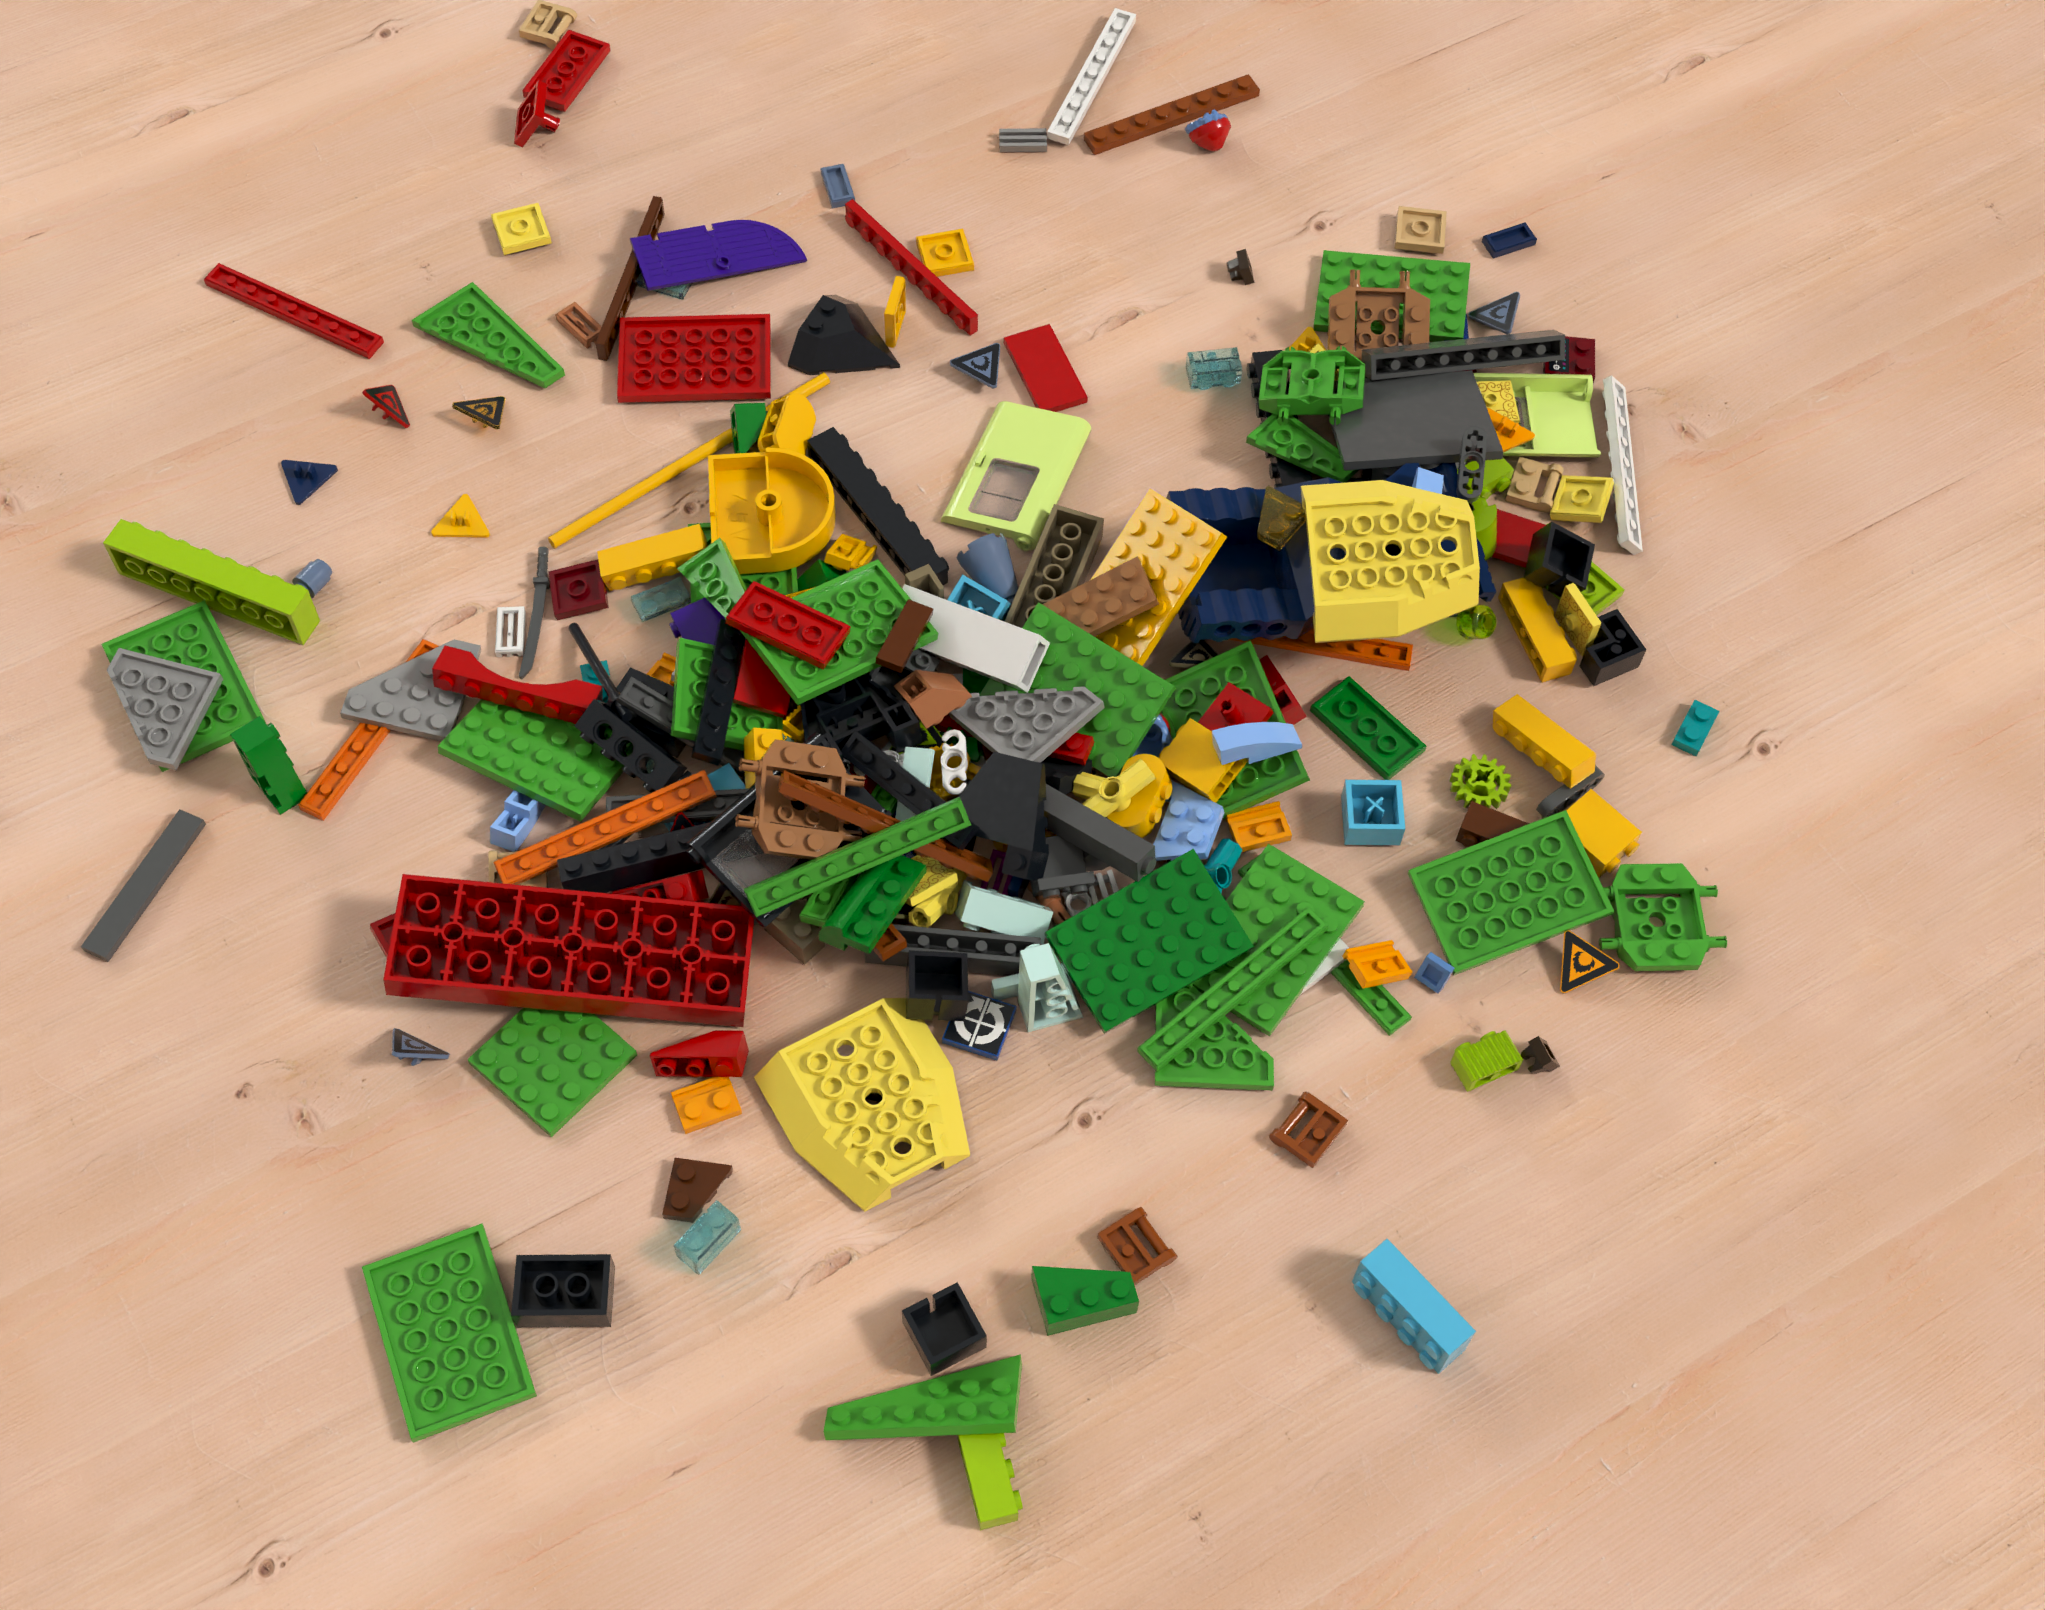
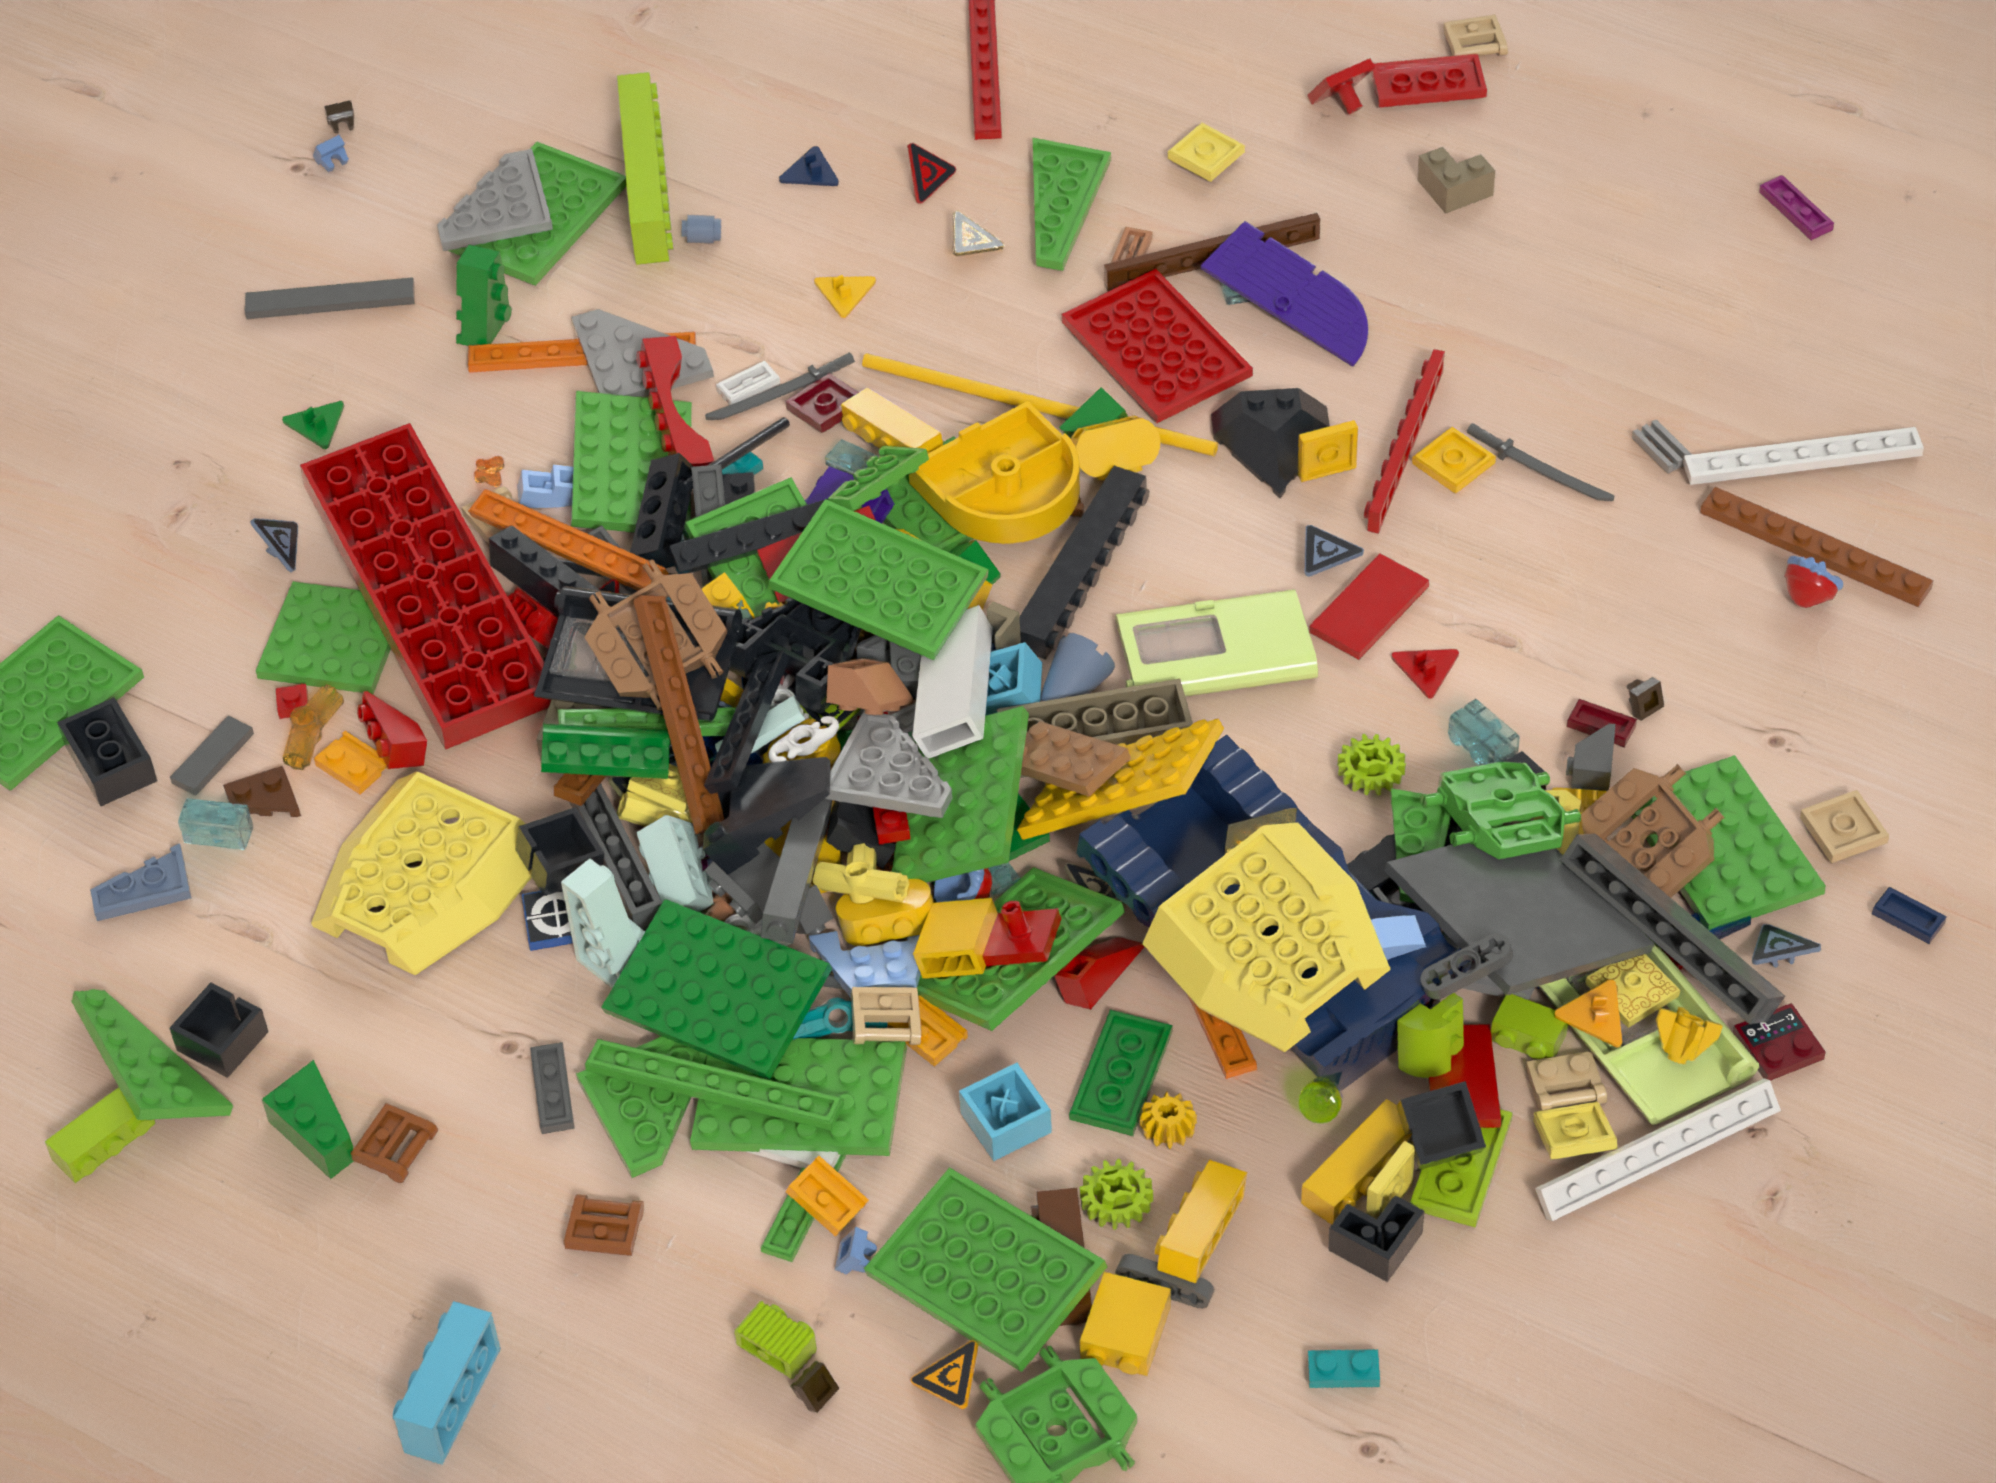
camera: 65 degrees right, 10 degrees down
red tile [726,581,851,670] -> none
bright green tile [744,797,971,917] -> none
sand blue tile [820,164,855,208] -> none
yellow plate [824,534,877,571] -> none
reddish brown tile [875,599,934,673] -> none
light blue slope [1212,722,1302,765] -> none
none -> sand blue wing [90,843,192,921]
none -> dark grey tile [170,716,254,796]
none -> red plate [275,684,310,719]
none -> green piece [282,401,344,449]
none -> clear yellow piece [283,684,344,770]
none -> clear orange piece [474,456,505,487]
none -> dark grey tile [530,1042,575,1134]
none -> tan plate [850,987,921,1045]
none -> yellow gear [1140,1091,1197,1149]
none -> lime gear [1337,734,1406,795]
none -> red piece [1392,649,1459,699]
none -> dark tan brick [1417,147,1495,214]
none -> dark grey sword [1467,423,1615,501]
none -> dark grey slope [1566,724,1615,791]
none -> dark red tile [1567,699,1637,748]
none -> yellow brick [1656,1007,1723,1064]

